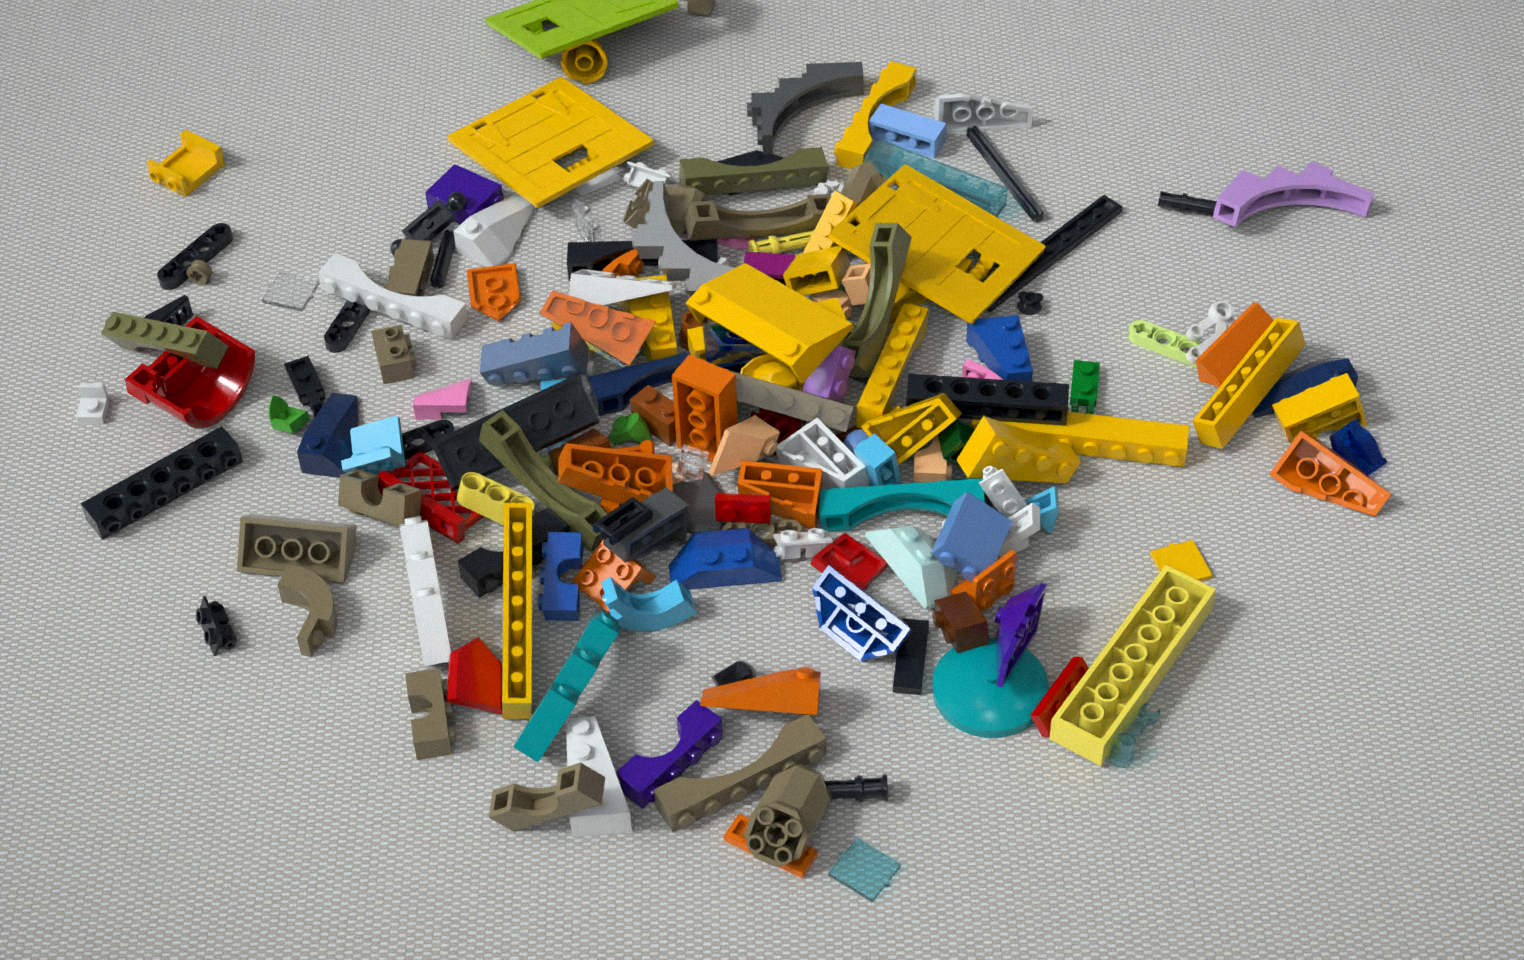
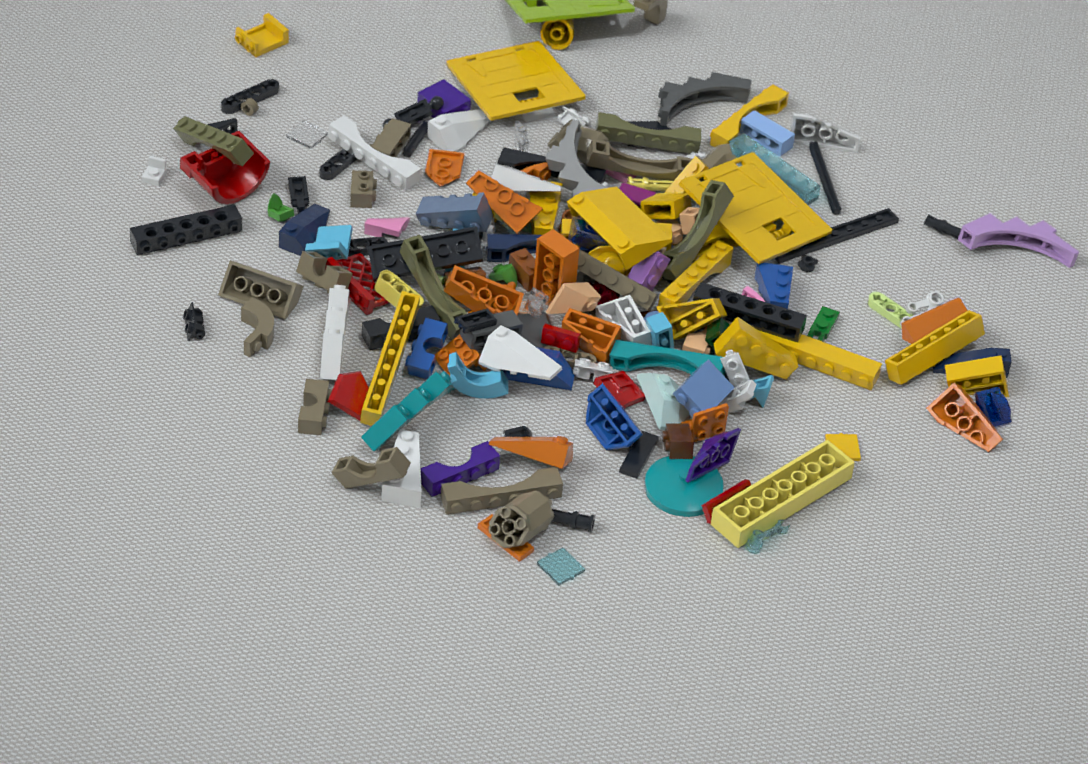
camera: 10 degrees right, 5 degrees down
none -> white wedge [479,325,562,380]

